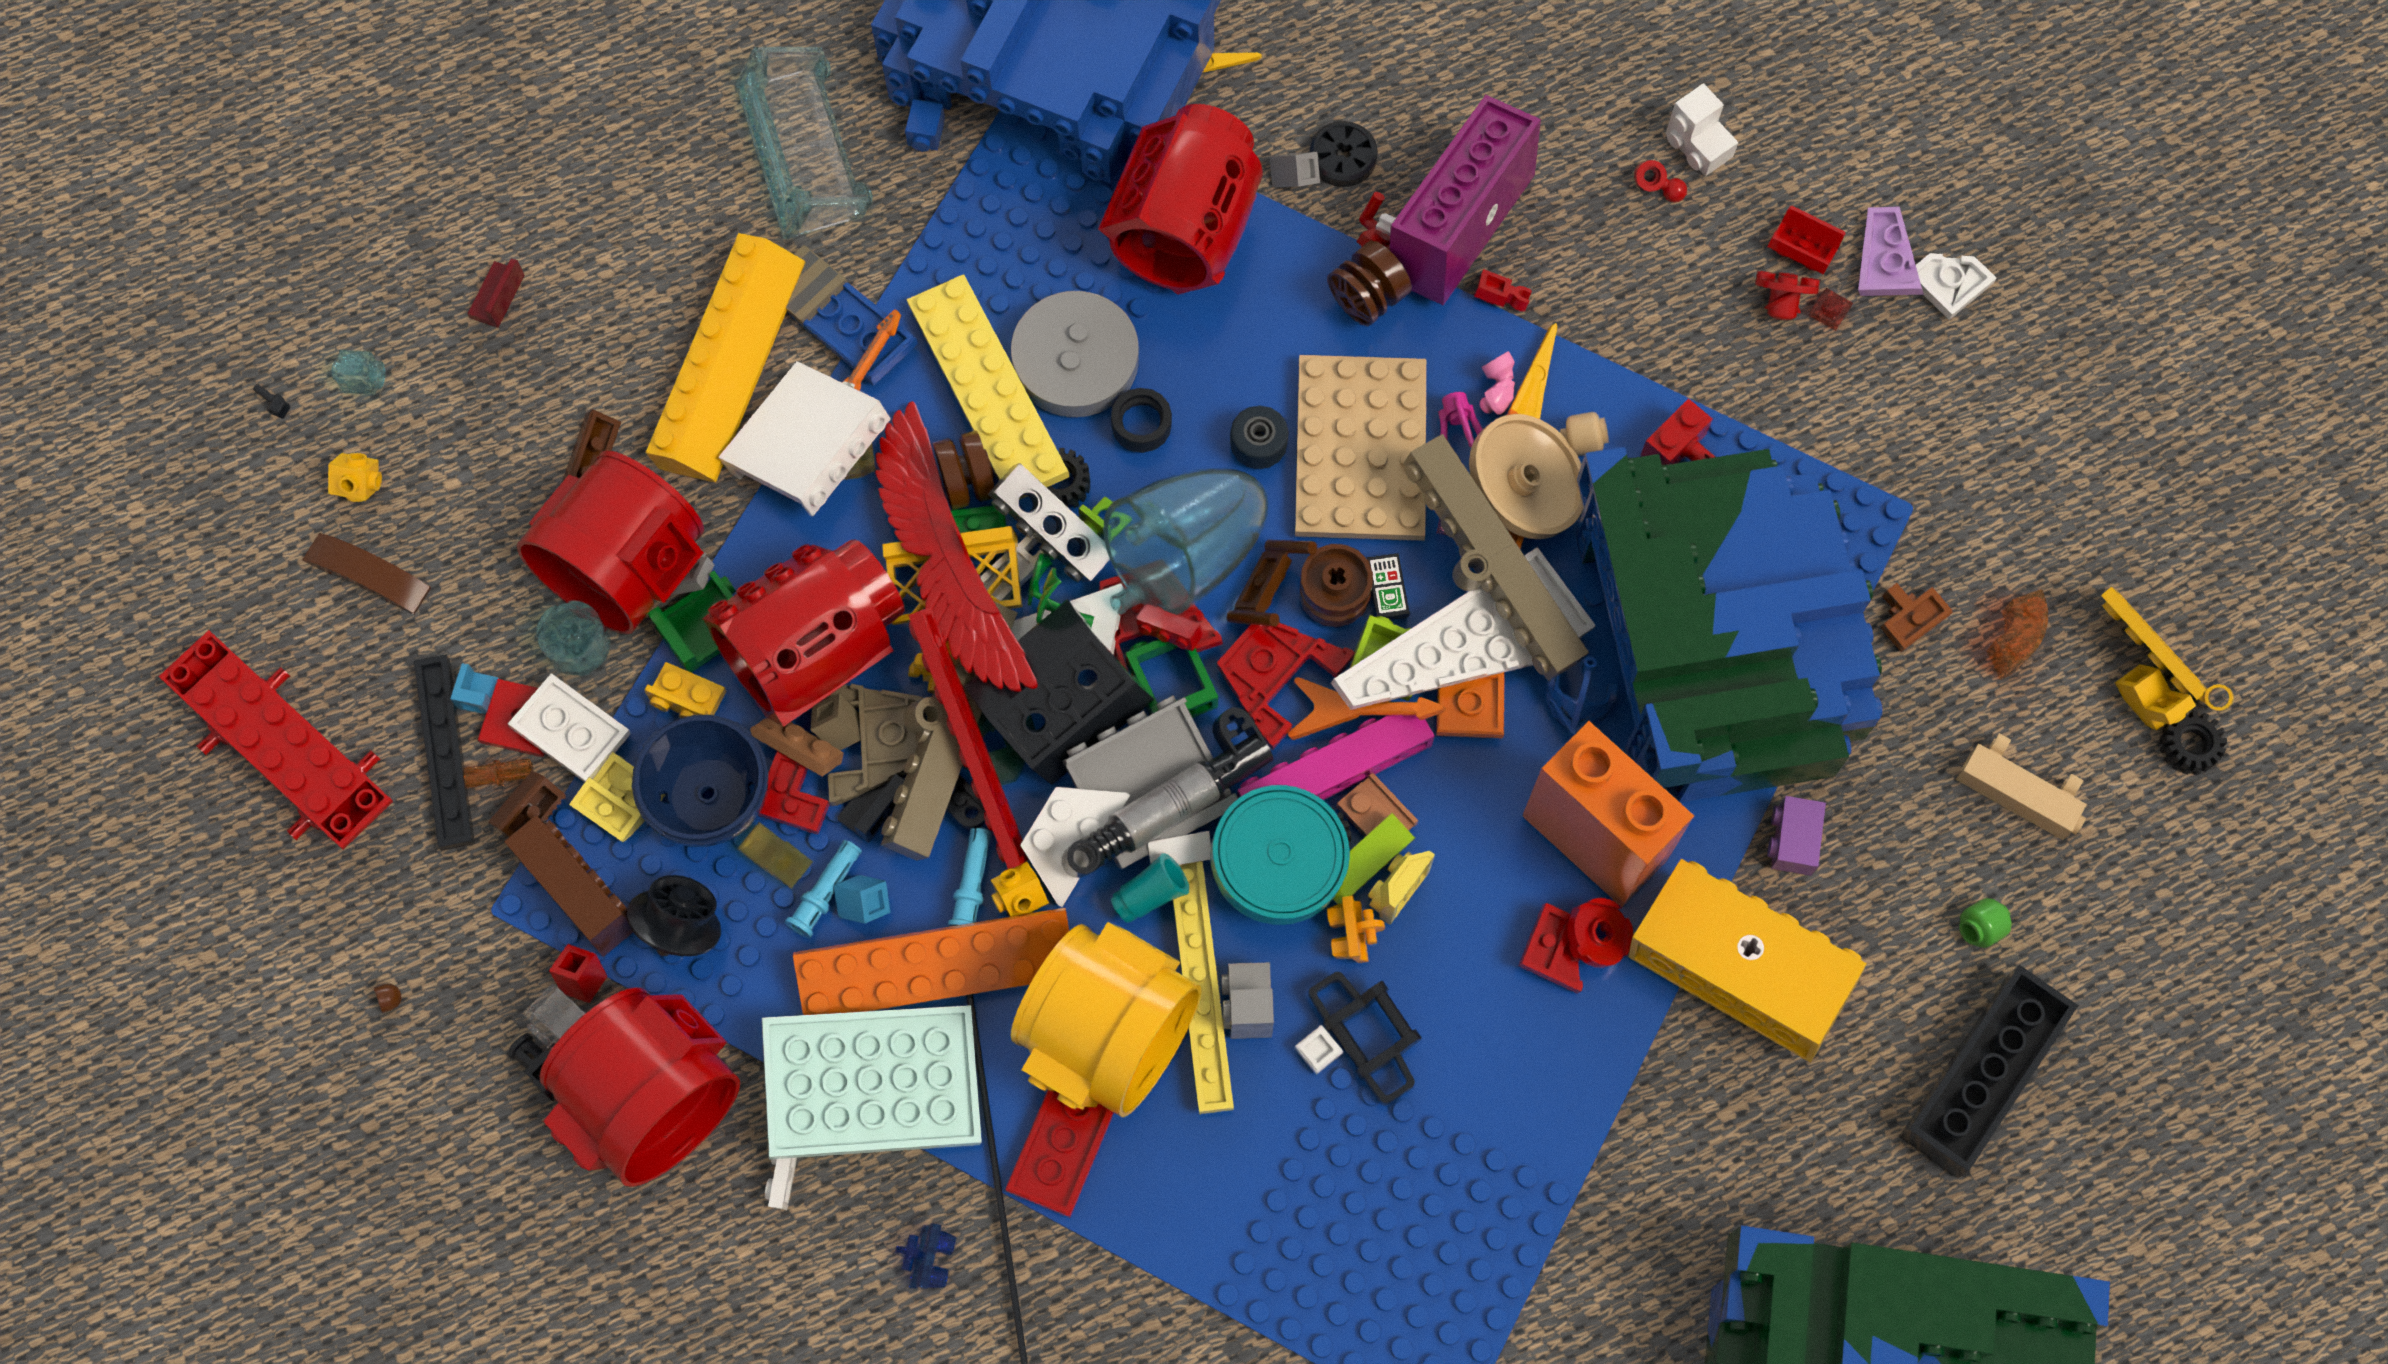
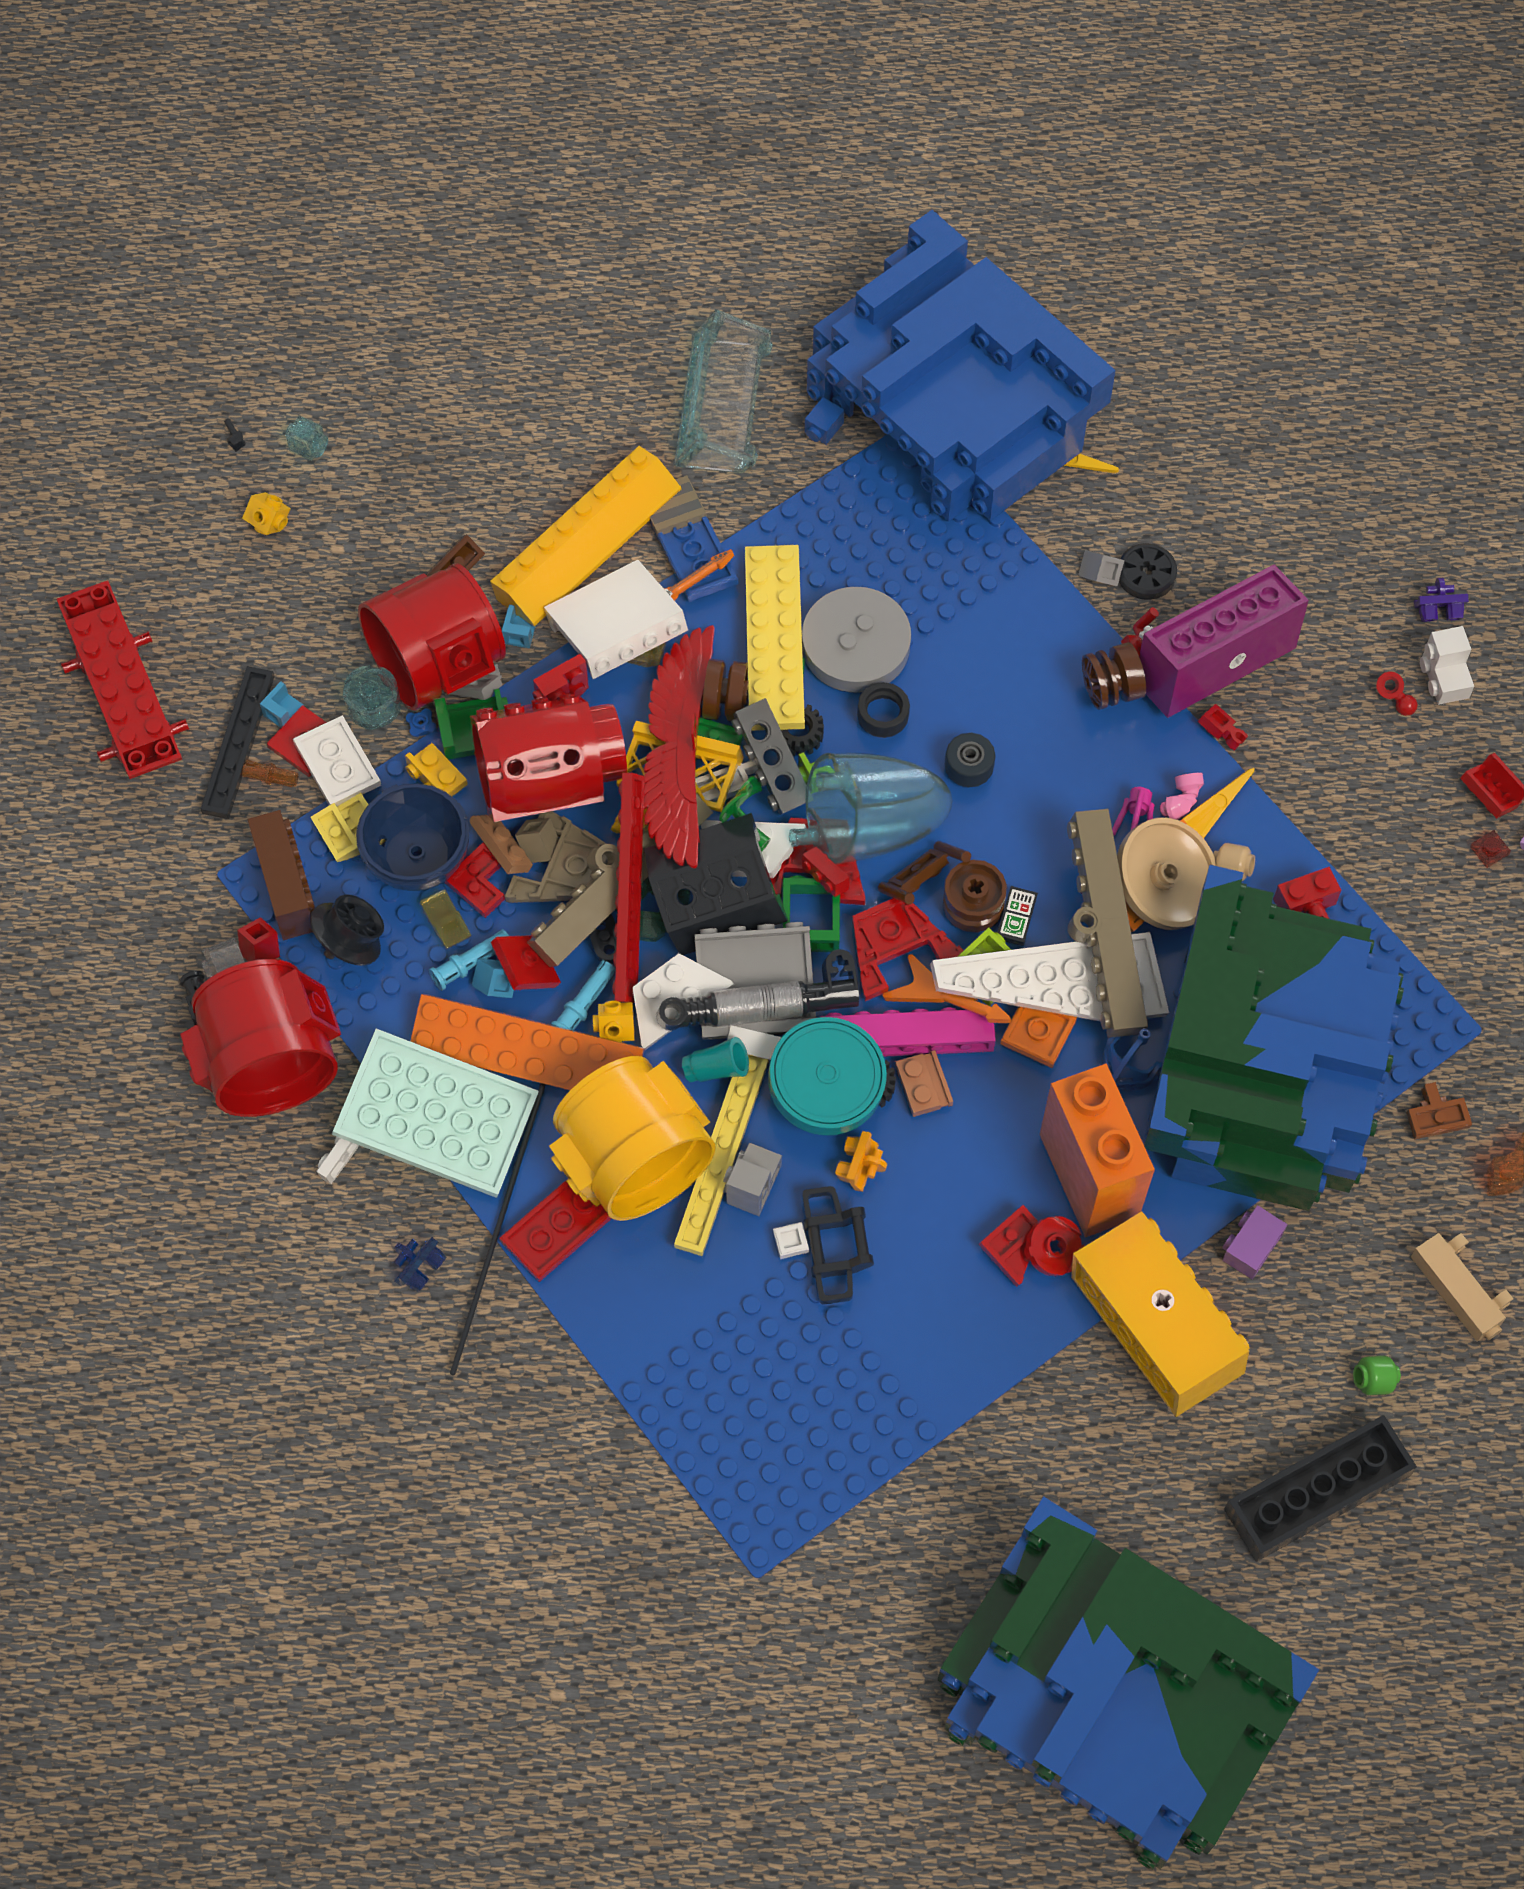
camera: 25 degrees right, 5 degrees down
reddish brown slope [302,533,431,615] -> none
reddish brown hinge [374,984,402,1013] -> none
dark red panel [467,258,525,328] -> none
reddish brown brick [488,771,566,838] -> none
black panel [838,774,904,843] -> none
red piece [1098,104,1263,295] -> none
tan plate [1295,355,1426,541] -> none
lime tile [1333,813,1416,904] -> none
light yellow slope [1368,851,1435,925] -> none
red plate [1755,271,1820,321] -> none
none -> blue plate [406,709,436,737]
none -> red plate [491,935,561,990]
none -> dark azure panel [502,605,536,648]
none -> red plate [532,654,589,701]
none -> dark purple hips [1414,578,1469,622]

